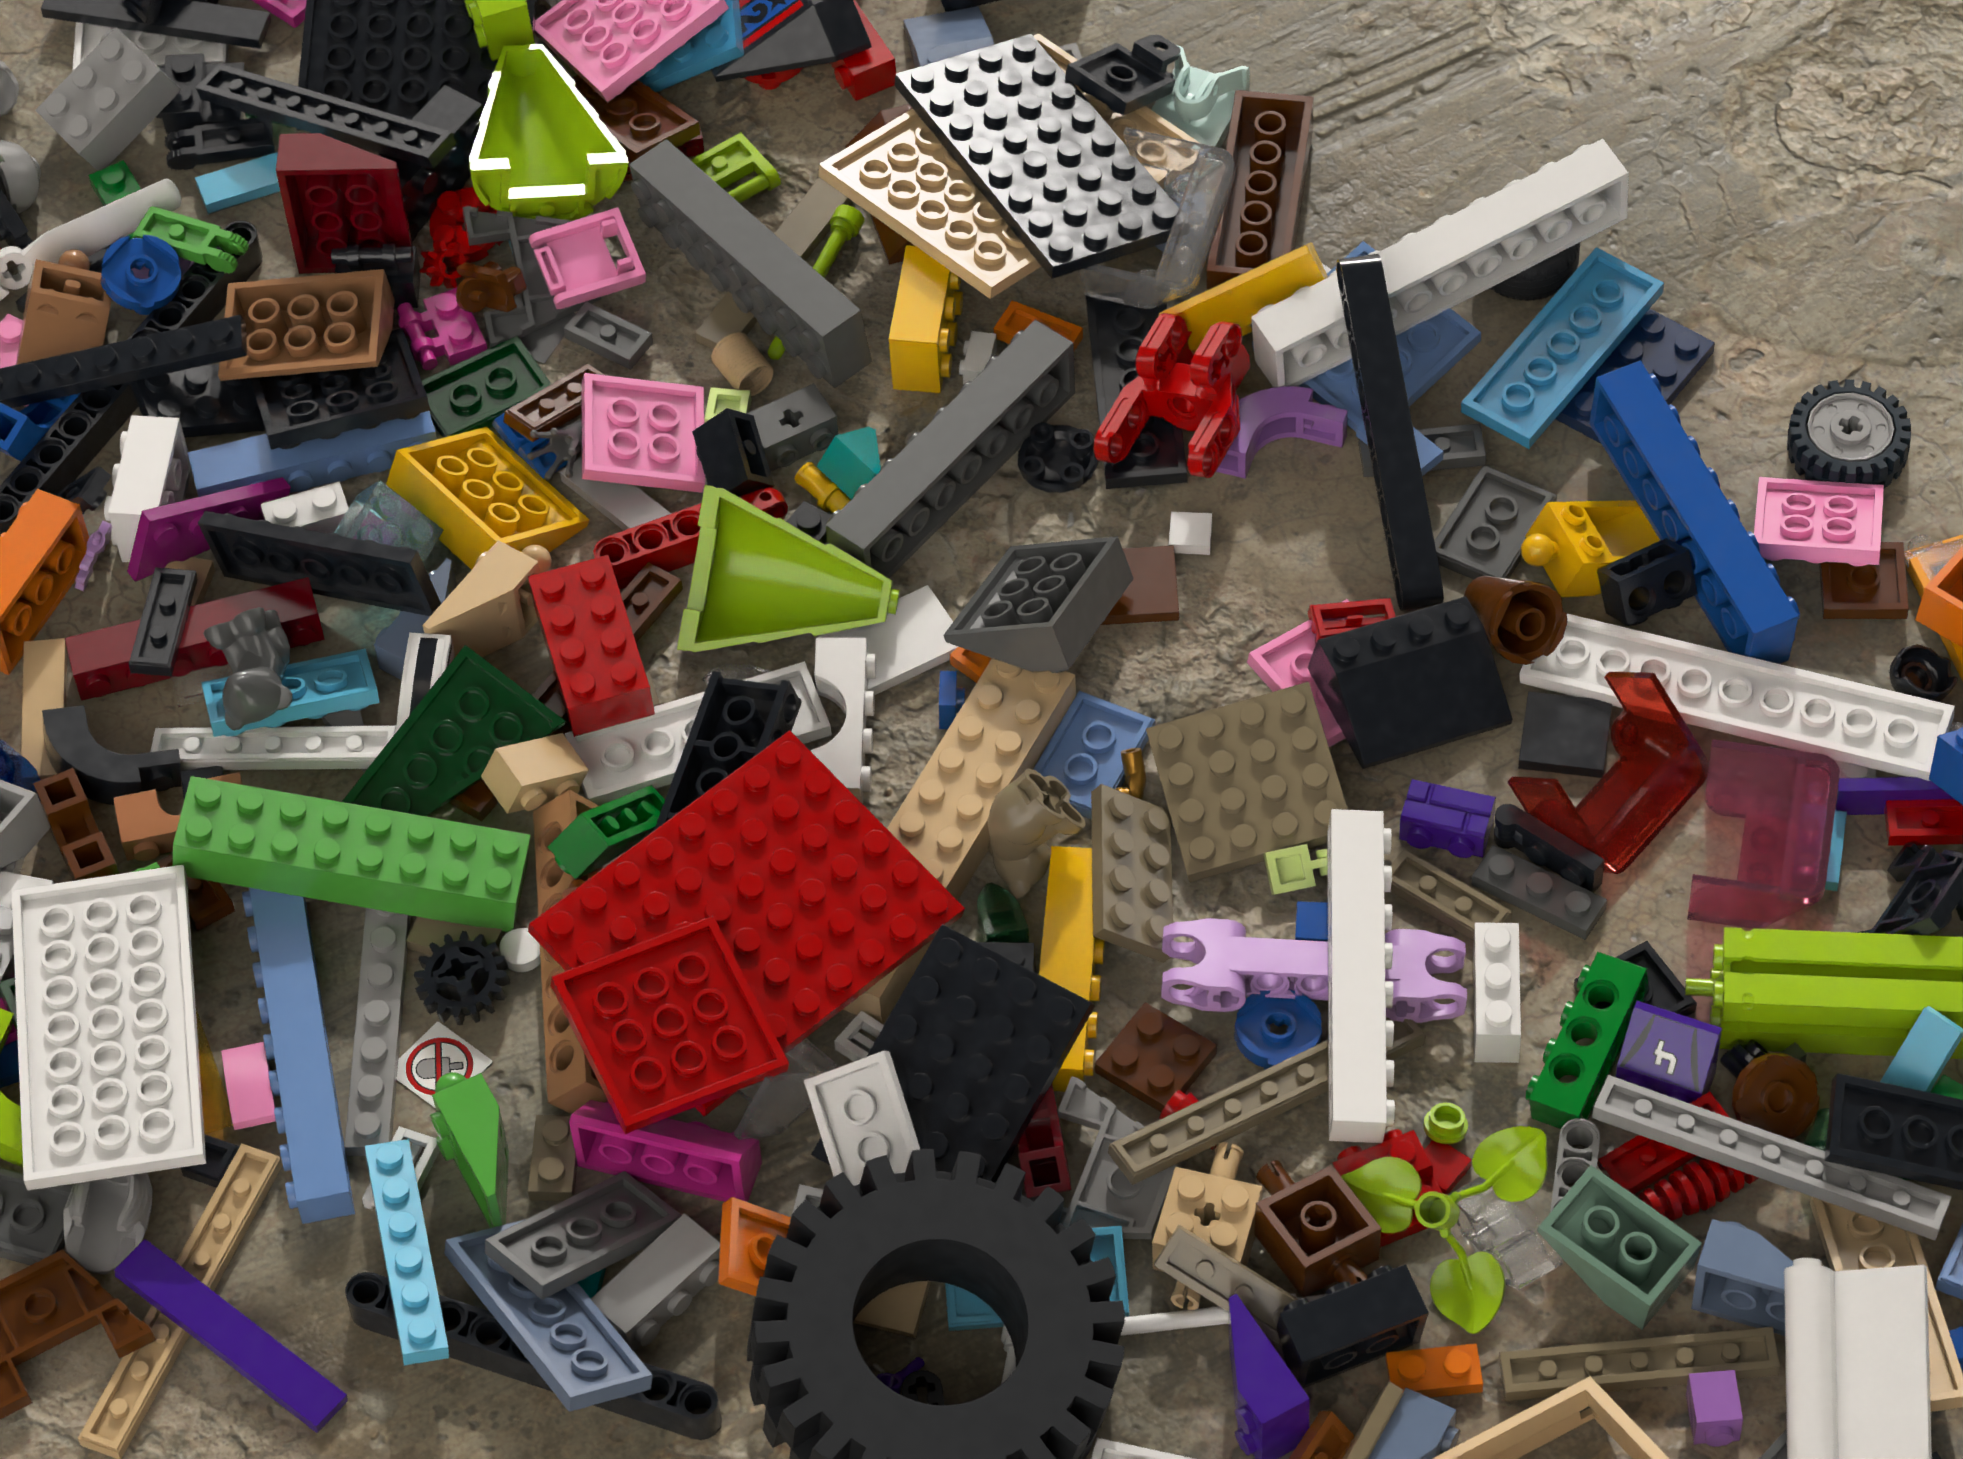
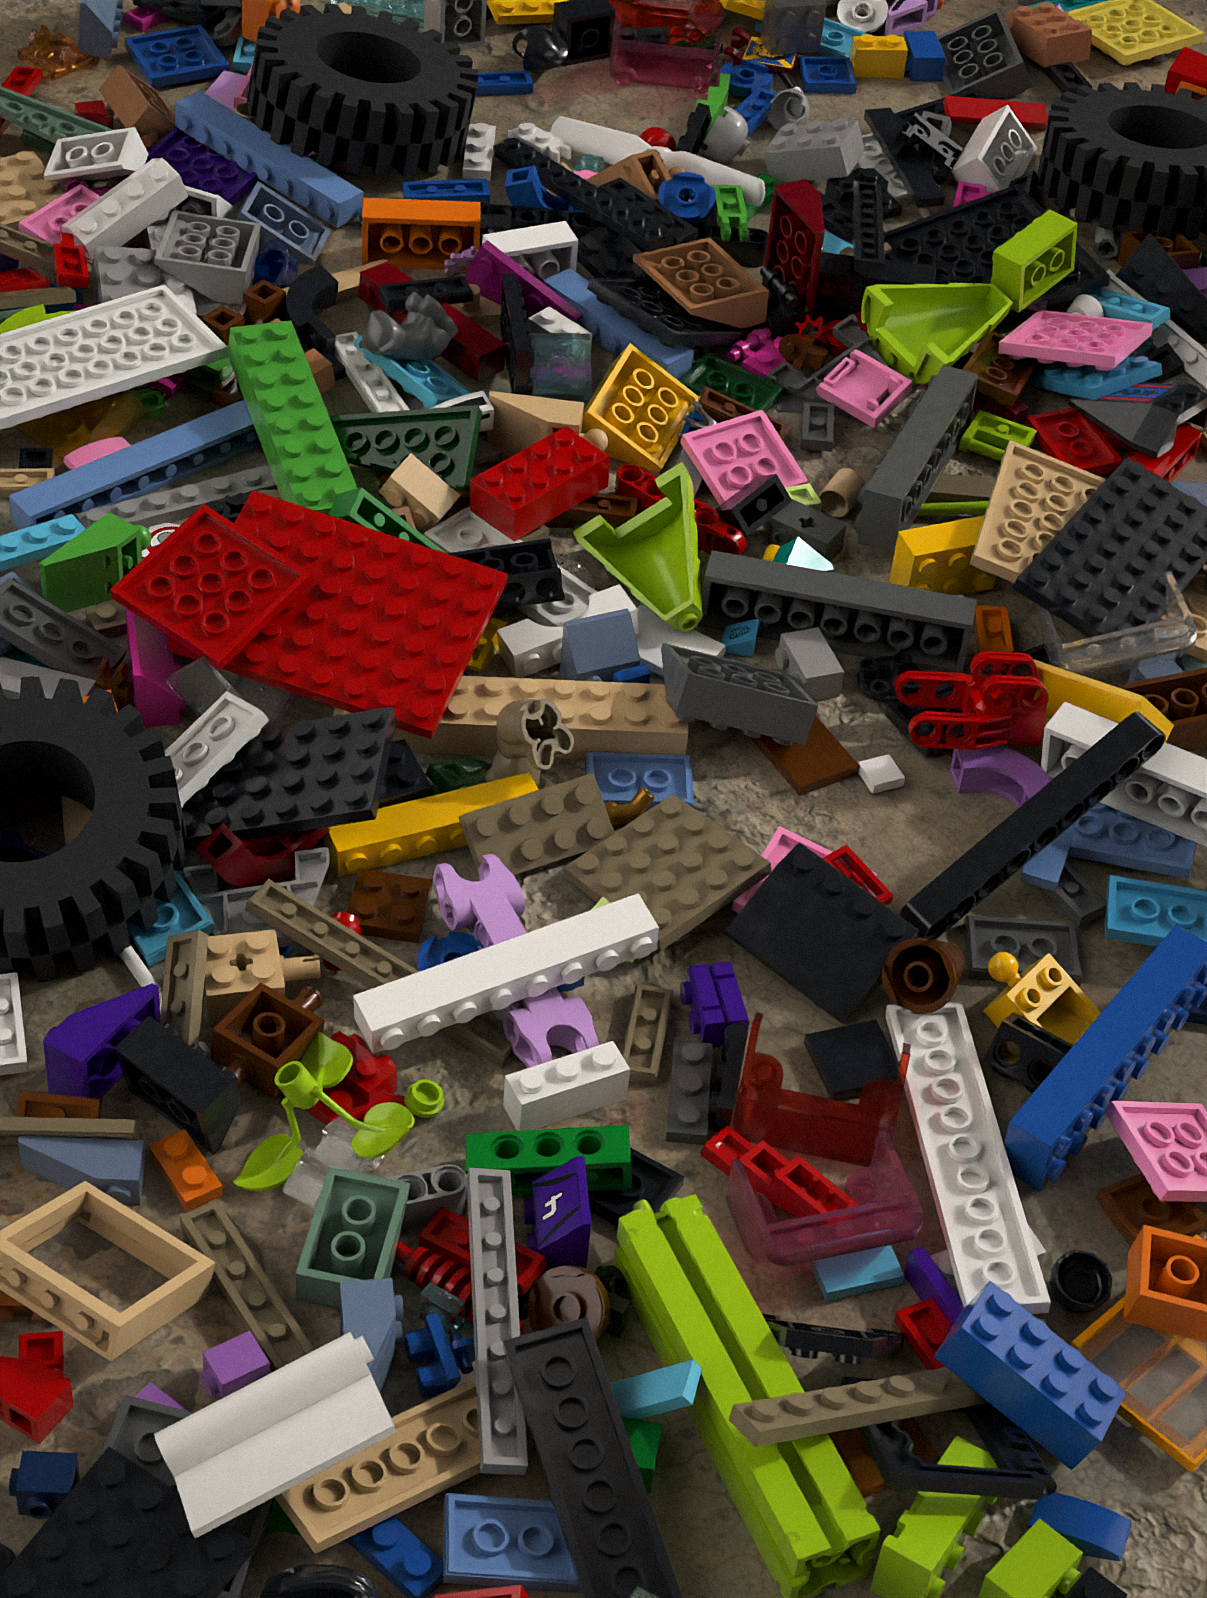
camera: 55 degrees right, 10 degrees down
none -> reddish brown plate [95,658,135,712]
none -> blue hips [404,1313,475,1397]
none -> clear light blue plate [419,1282,465,1335]
none -> sand blue slope [560,608,641,682]
none -> black plate [599,177,698,246]
none -> red slope [700,1125,860,1231]
none -> dark azure slope [721,619,760,658]
none -> light grey brick [775,627,844,701]
none -> red plate [1025,408,1123,475]

